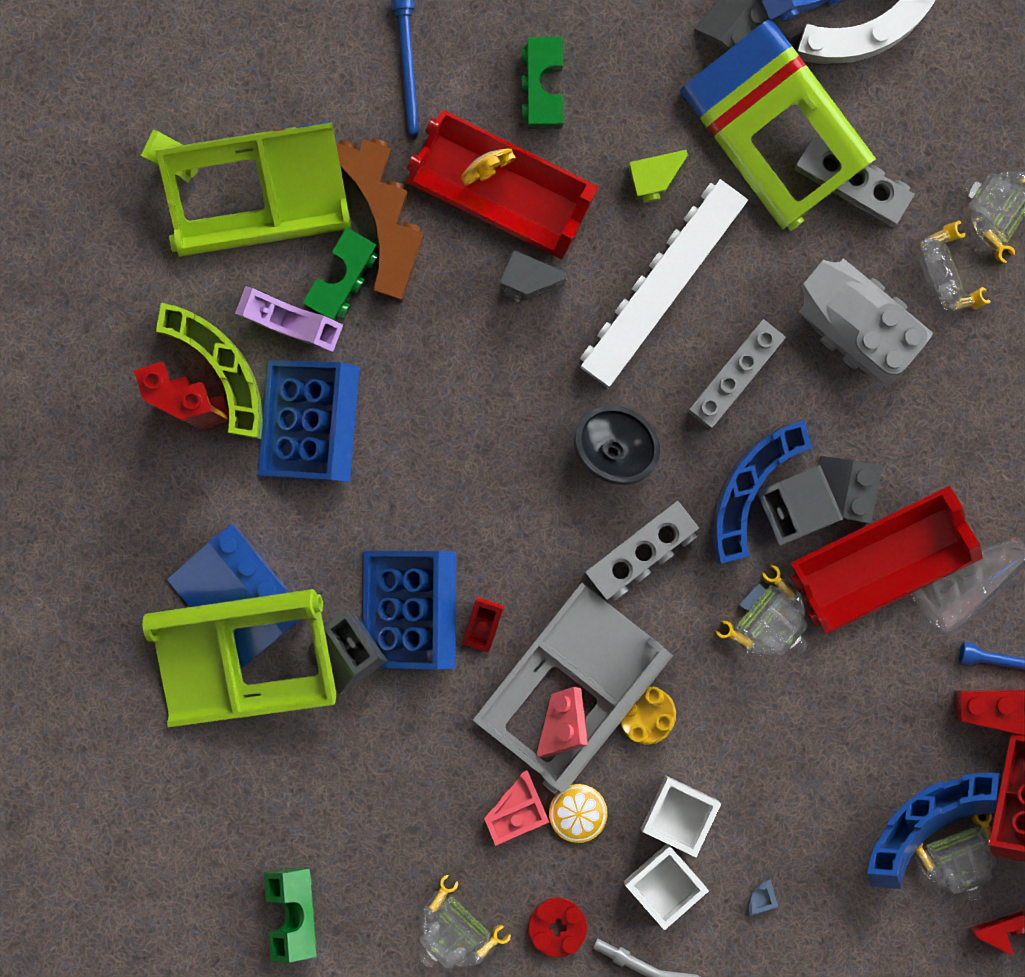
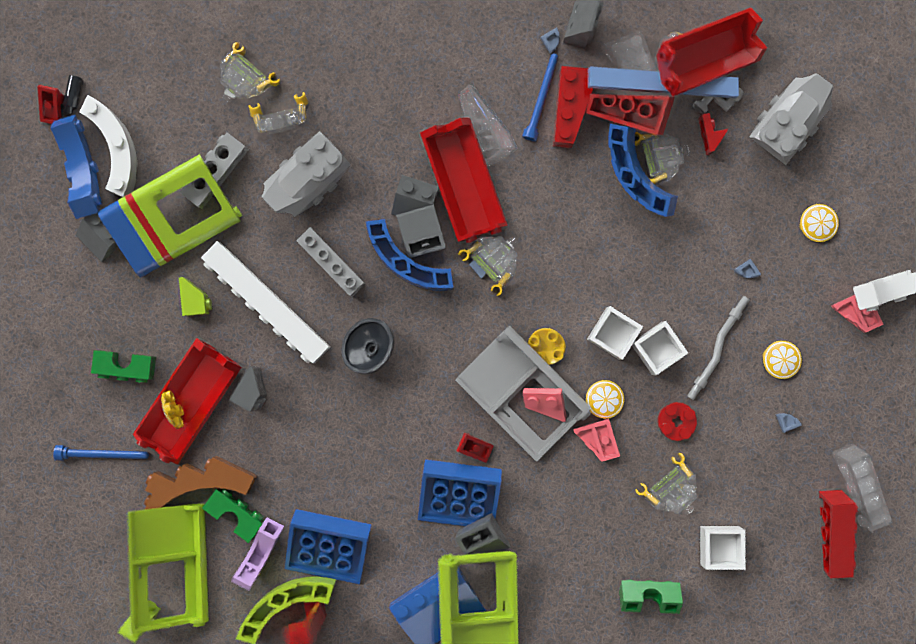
camera: 80 degrees left, 0 degrees up
light grey brick [585,501,699,601] -> none
sand blue tile [749,879,778,916] -> none

